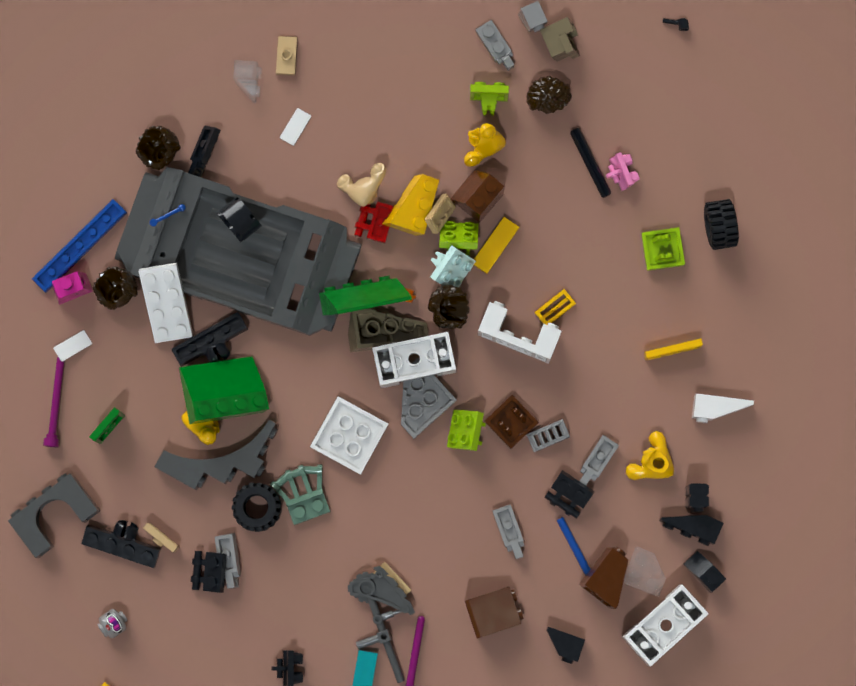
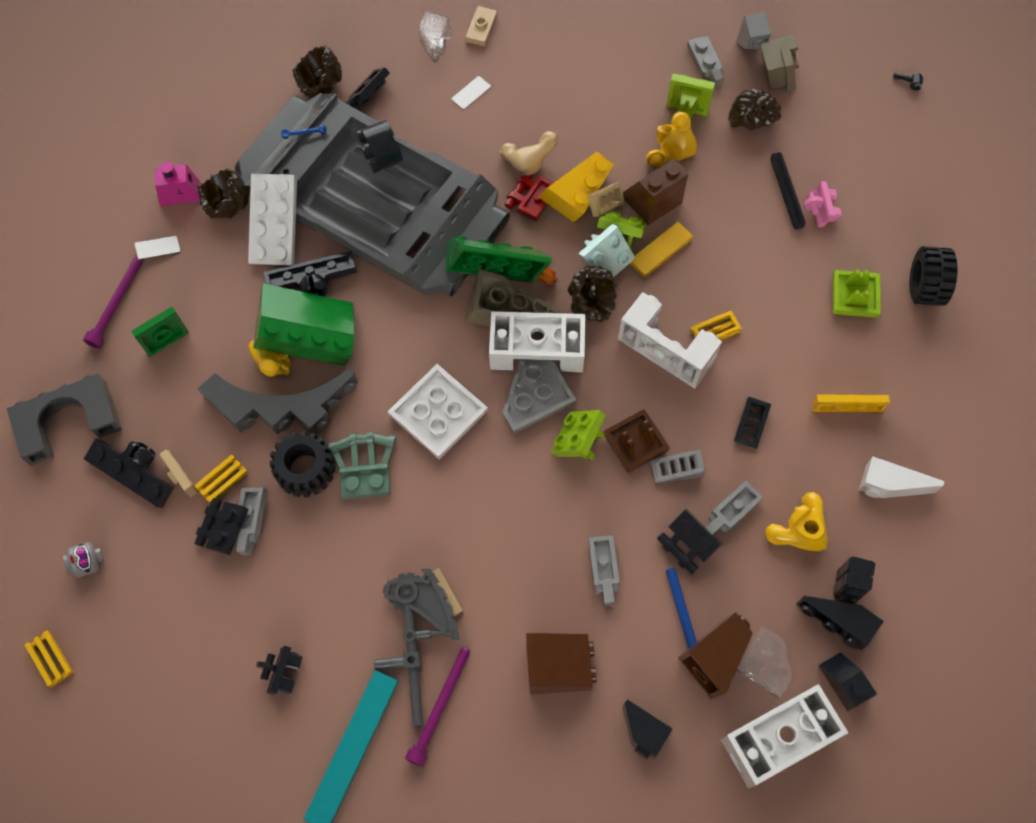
camera: 10 degrees right, 15 degrees down
blue tile [32,199,127,293] -> none
none -> yellow tile [194,454,248,504]
none -> black slope [733,397,771,449]

